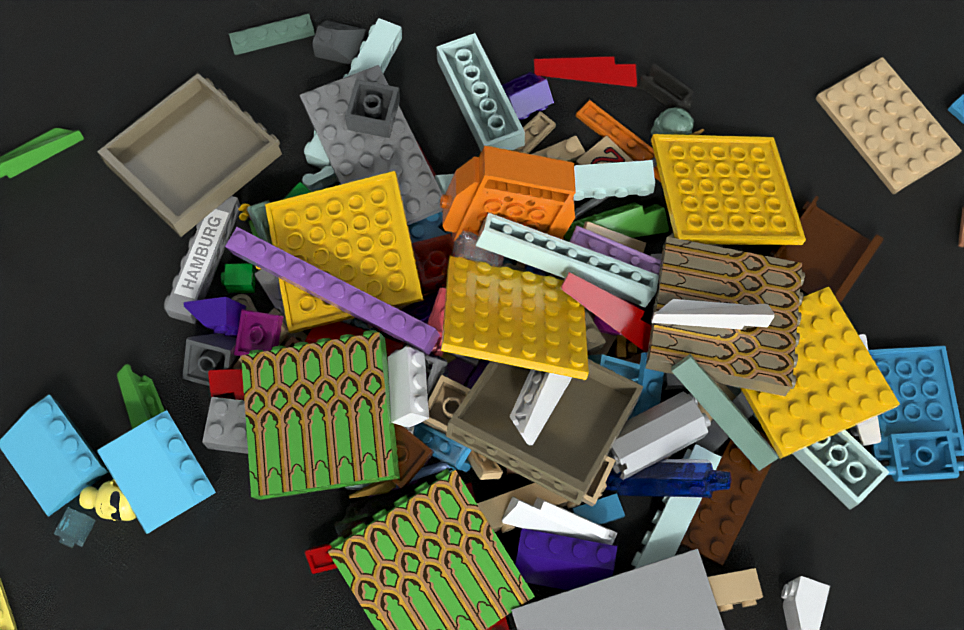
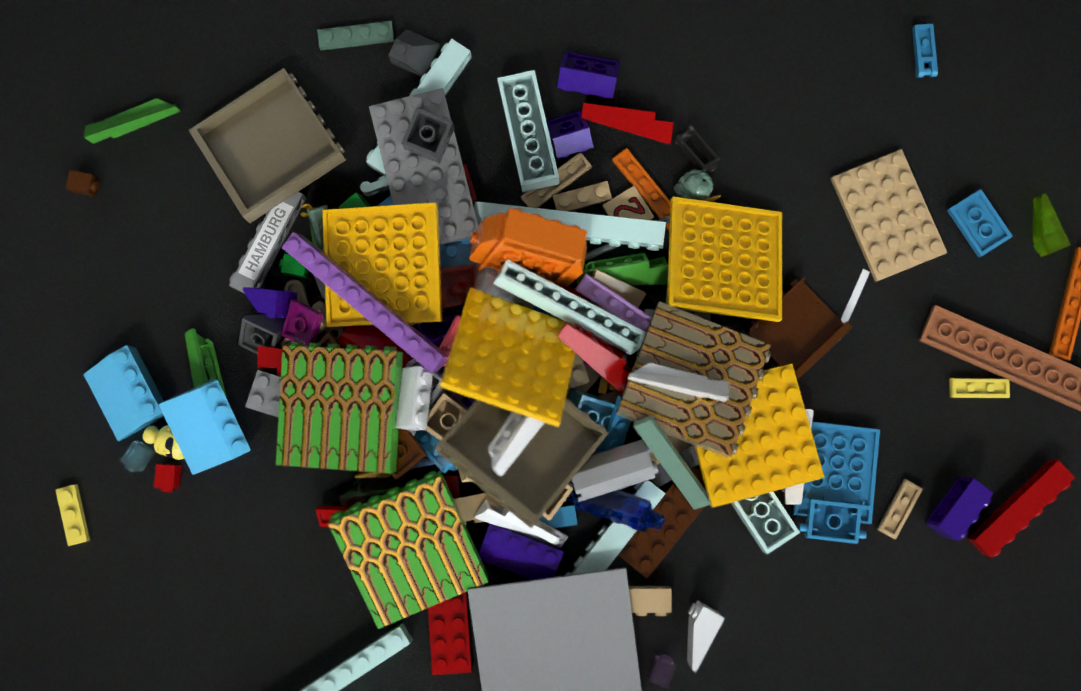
camera: 15 degrees right, 15 degrees up
none -> red brick [154,464,182,492]
none -> dark purple slope [557,51,620,99]
none -> white sticker [841,269,870,323]

